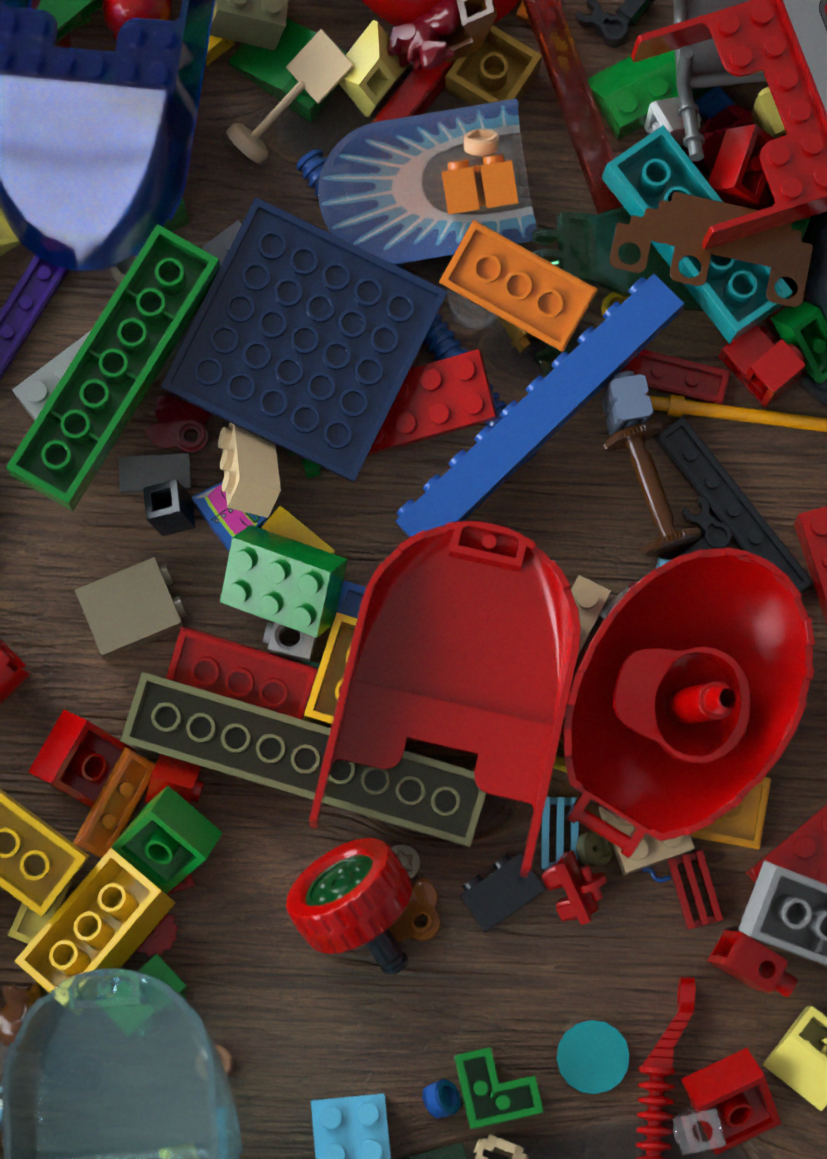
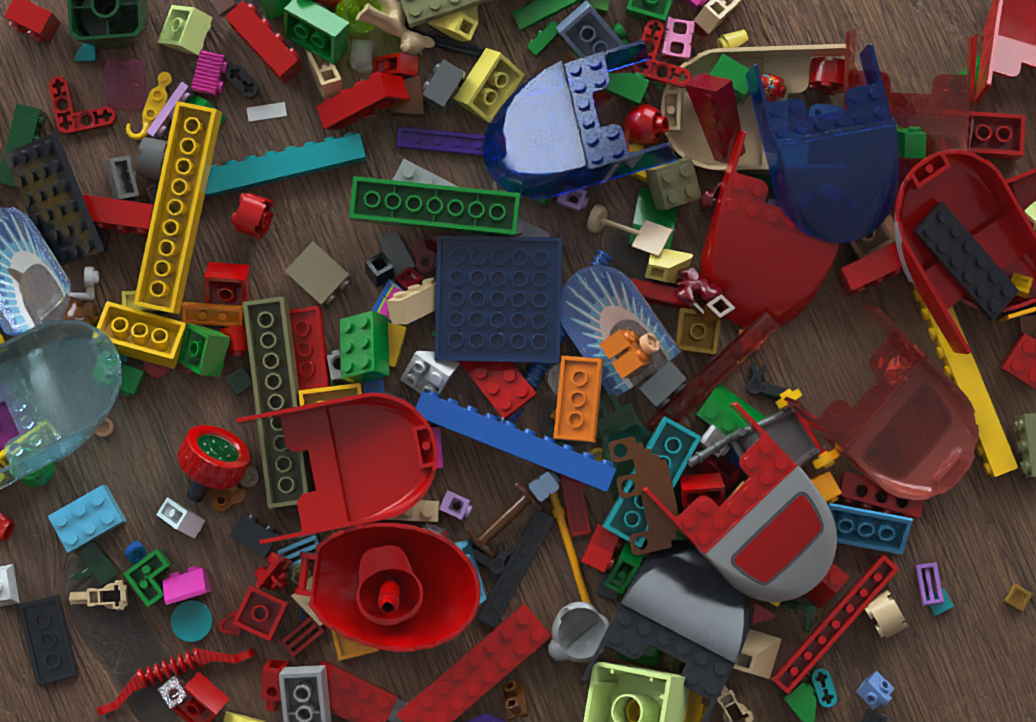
camera: 70 degrees right, 5 degrees up
none -> white slope [157,497,205,539]
none -> dark pink slope [162,565,212,605]
none -> red tile [218,611,242,636]
none -> clear green tile [225,367,253,396]
none -> red brick [232,585,290,641]
none -> dark red tile [394,266,424,291]
none -> white slope [400,351,460,394]
none -> lavender brick [439,490,473,520]
none -> lavender brick [556,182,589,212]
none -> dark grey brick [637,361,687,409]

